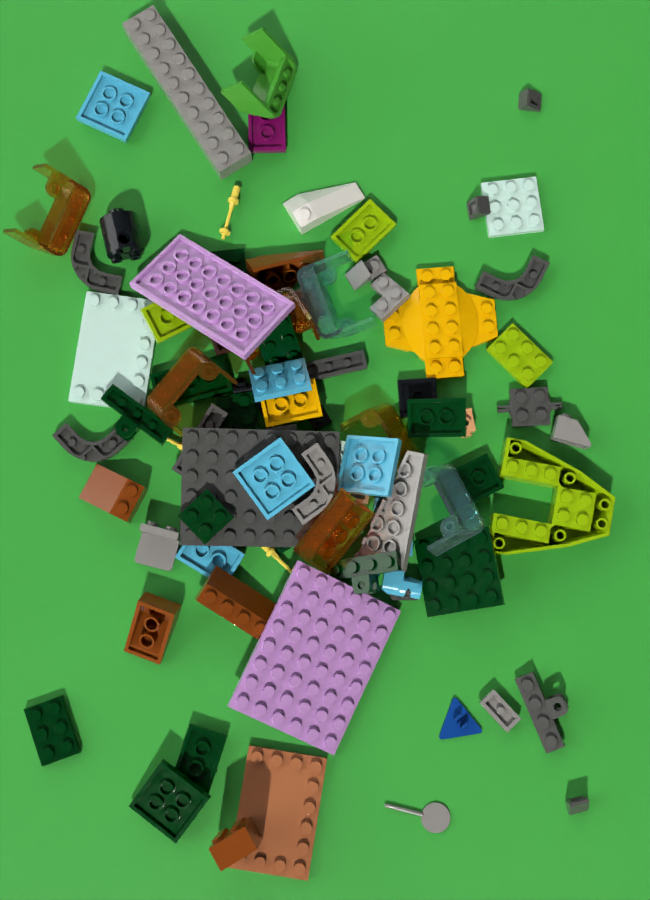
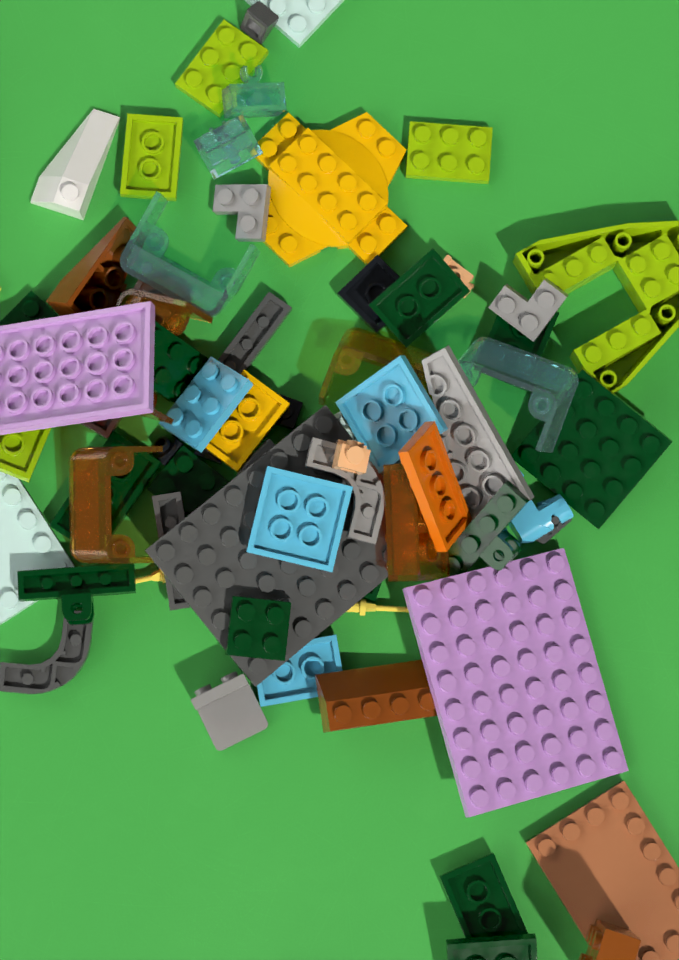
camera: 40 degrees left, 0 degrees up
dark orange slope [79,464,148,523] -> none
dark orange slope [124,592,182,665] -> none
light grey slope [345,255,387,291] -> none
dark grey plate [474,255,550,301] -> none
dark grey plate [497,387,562,428] -> none
light grey slope [549,414,591,450] -> none
none -> lime plate [175,20,269,118]
none -> clear light blue brick [194,114,263,180]
none -> clear light blue brick [222,65,287,119]
none -> light nougat brick [332,439,371,475]
none -> orange plate [398,421,472,552]
none -> light grey plate [488,278,569,342]

